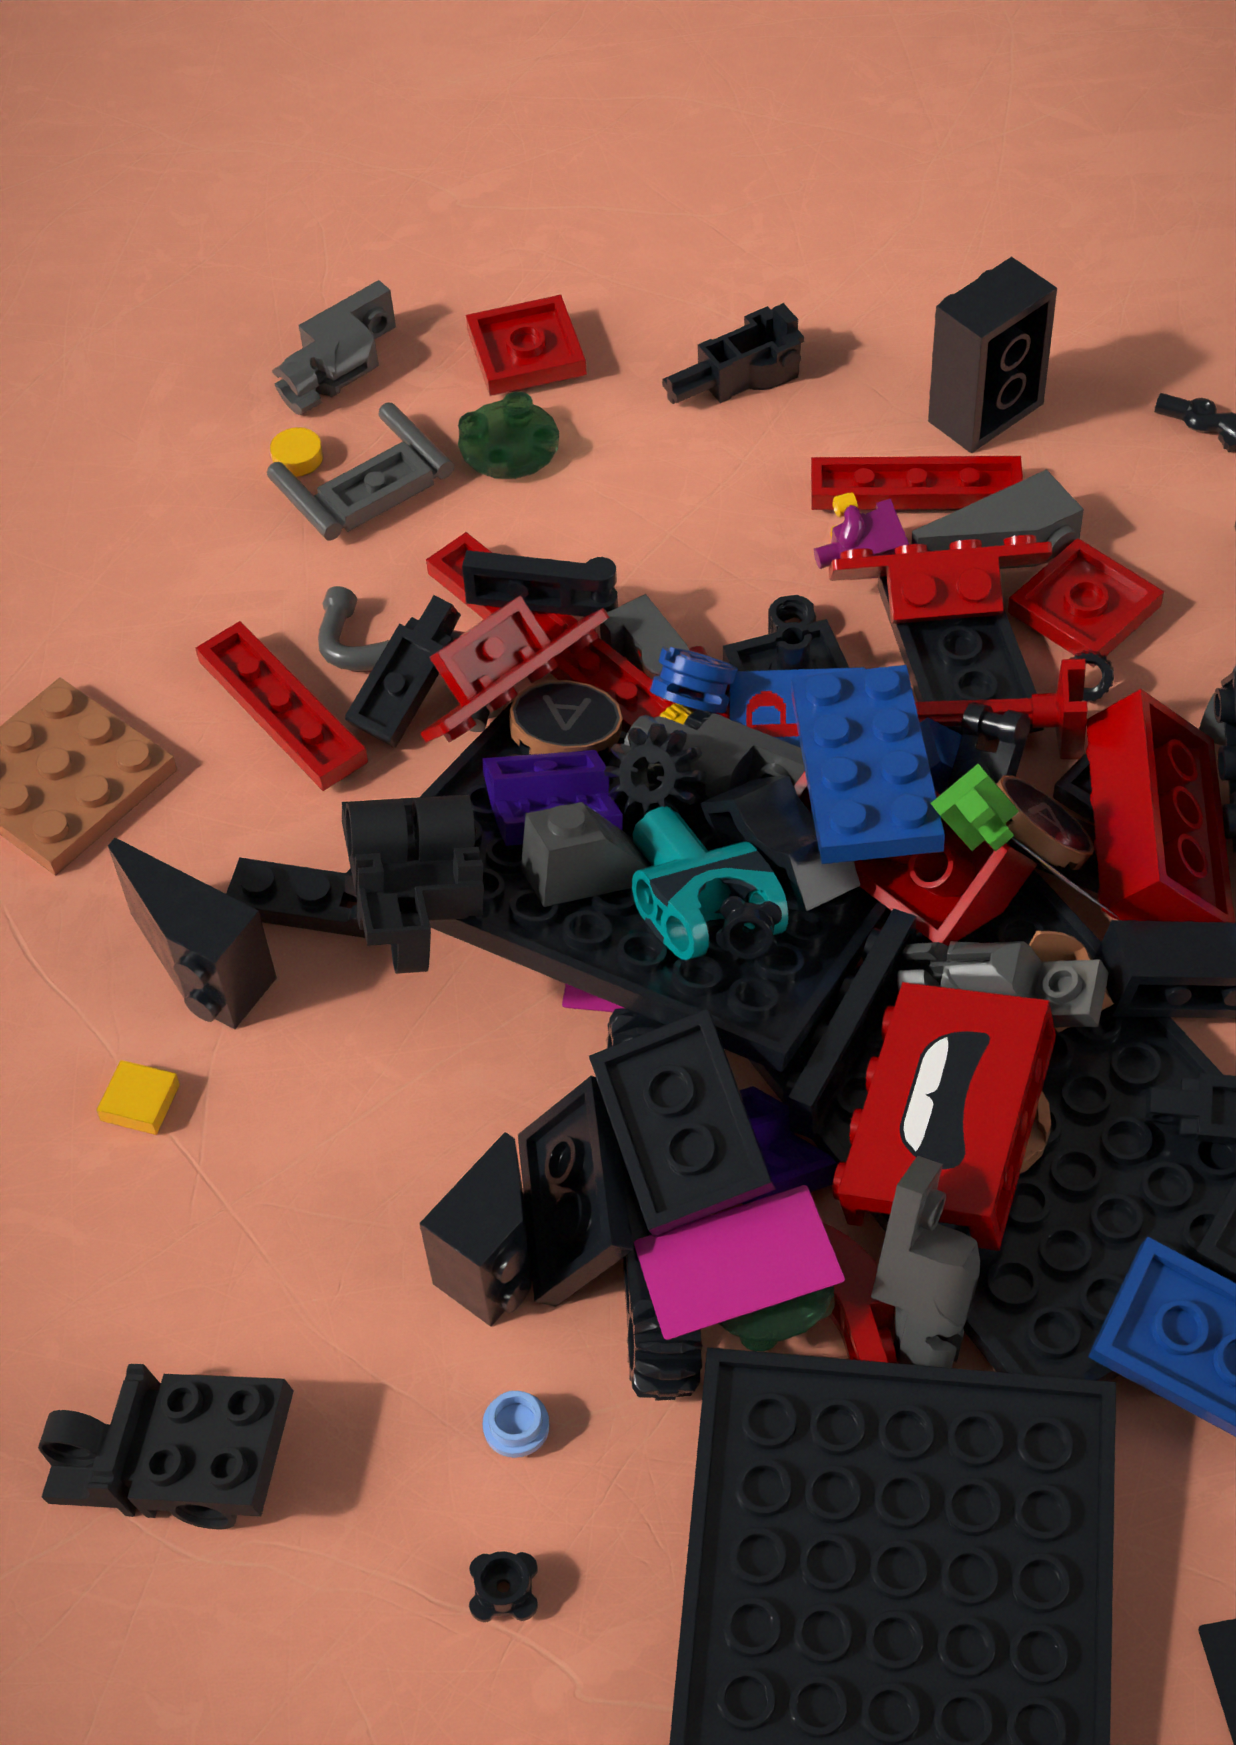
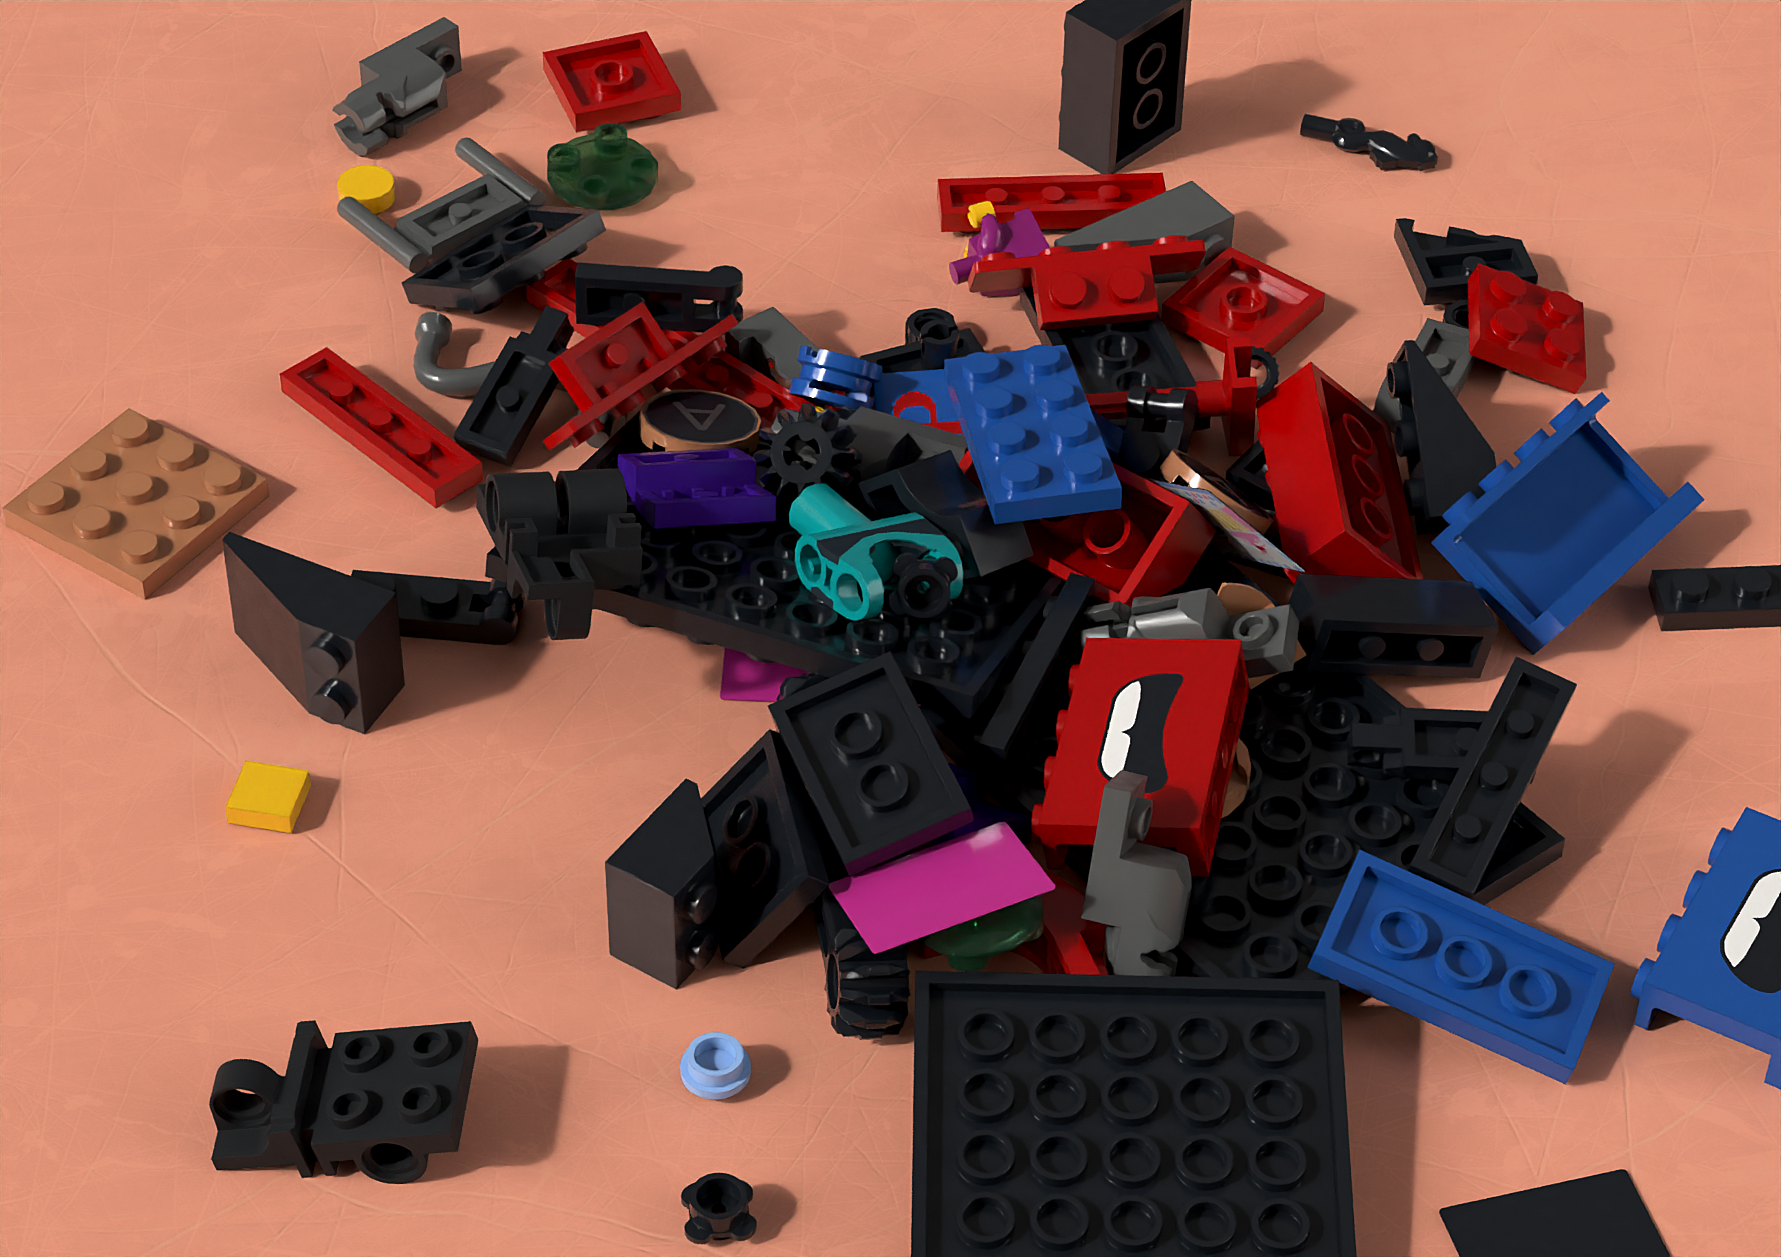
camera: 10 degrees left, 10 degrees down
dark grey slope [521,802,651,907] -> none
black piece [662,303,804,404] -> none
bright green tile [931,764,1020,852] -> none
none -> black plate [401,204,606,314]

